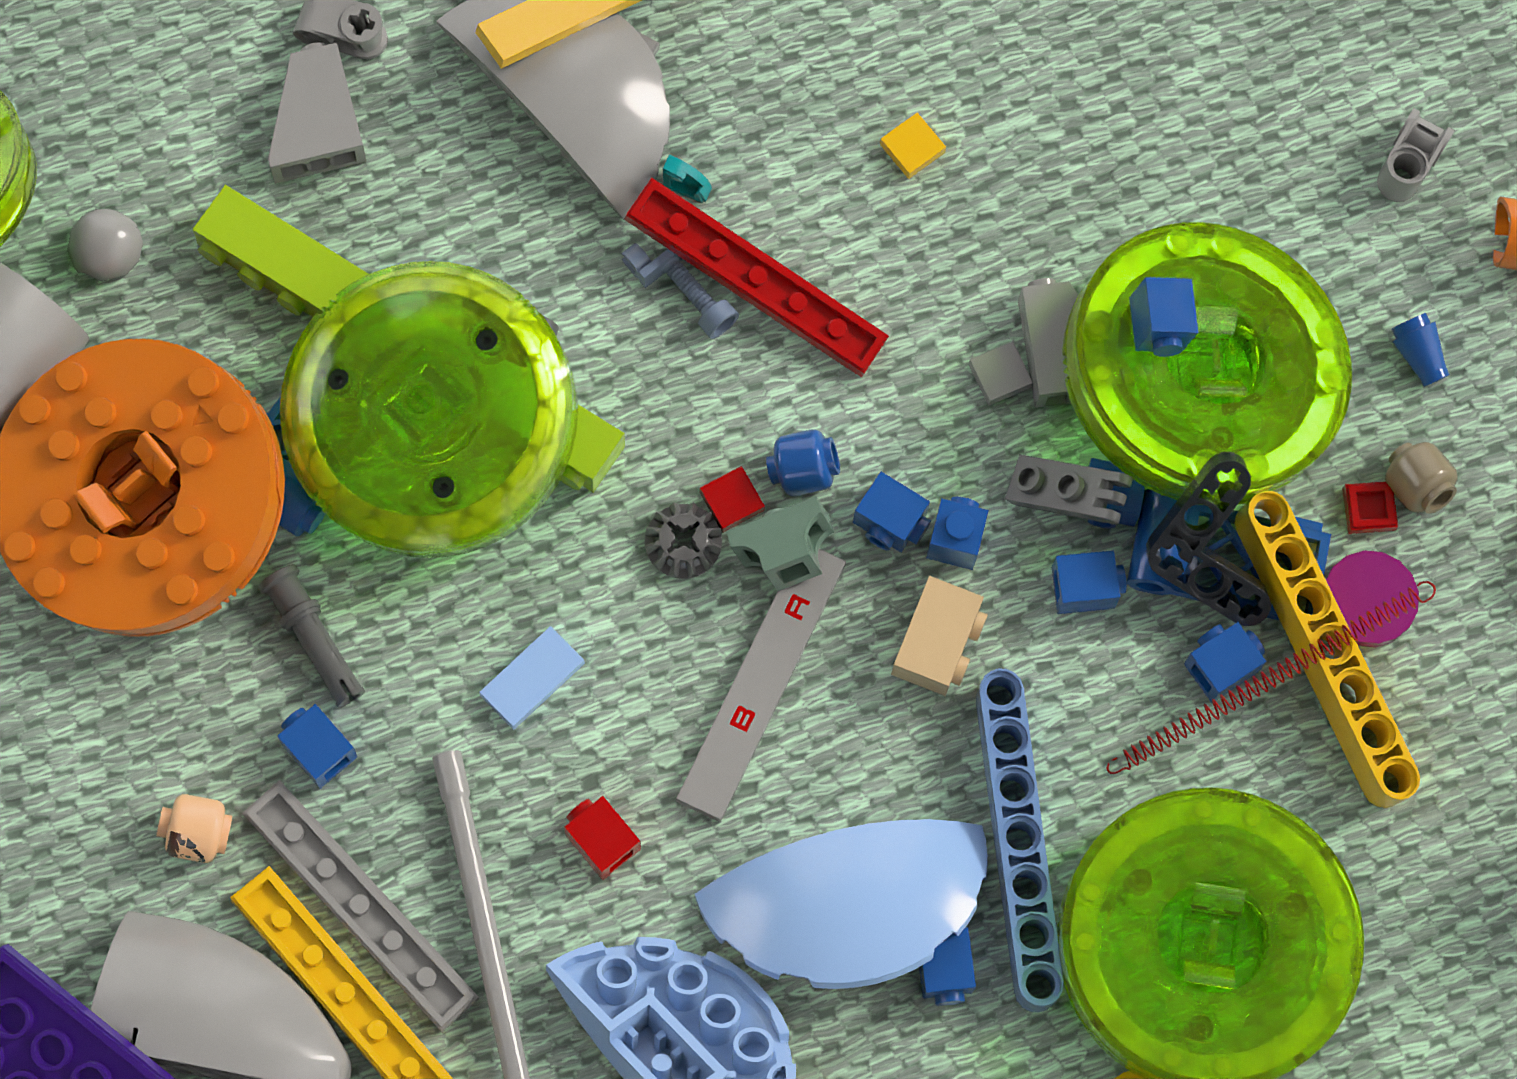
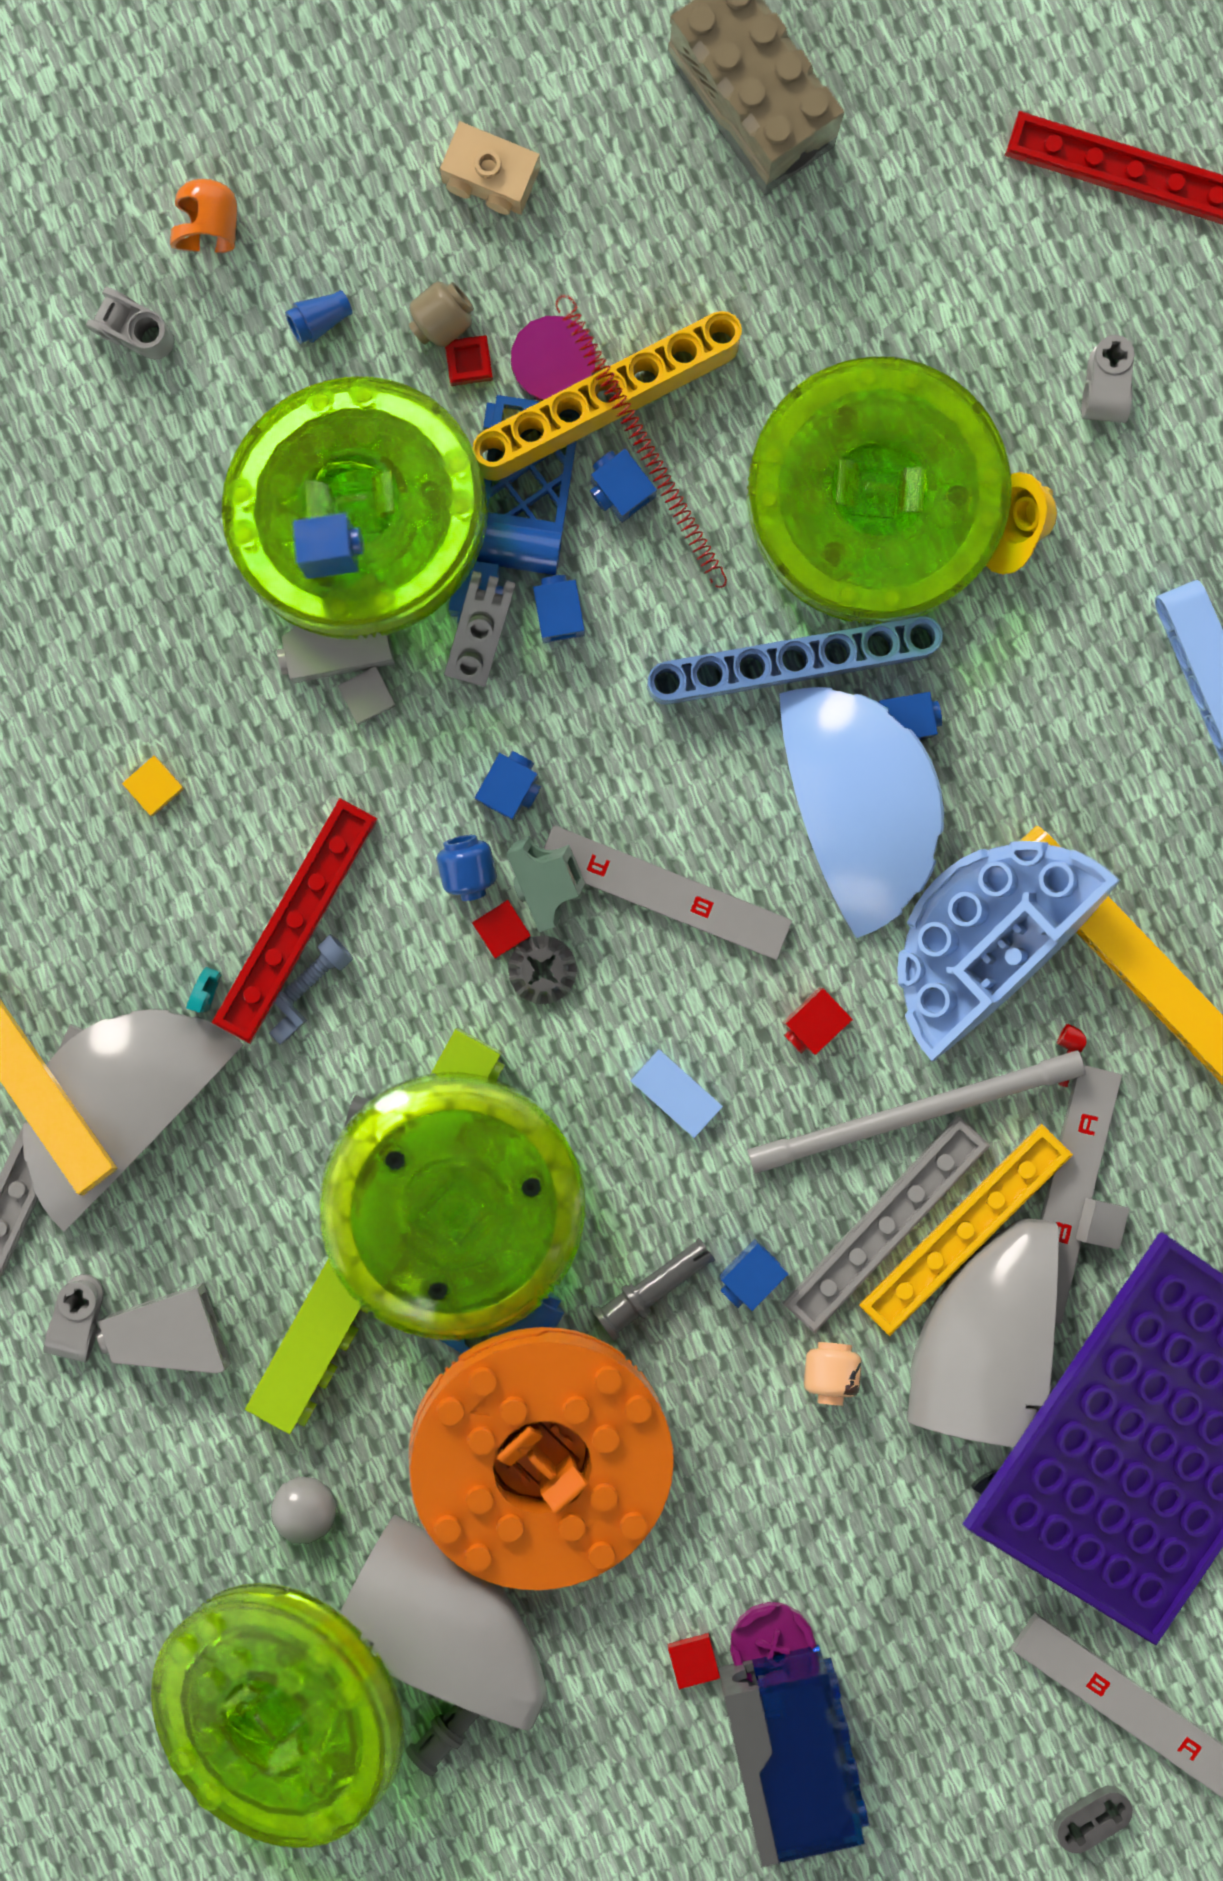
camera: 90 degrees left, 15 degrees up
tan brick [891,576,988,696] -> none
blue brick [926,496,989,570] -> none
black beam [1146,452,1271,626] -> none

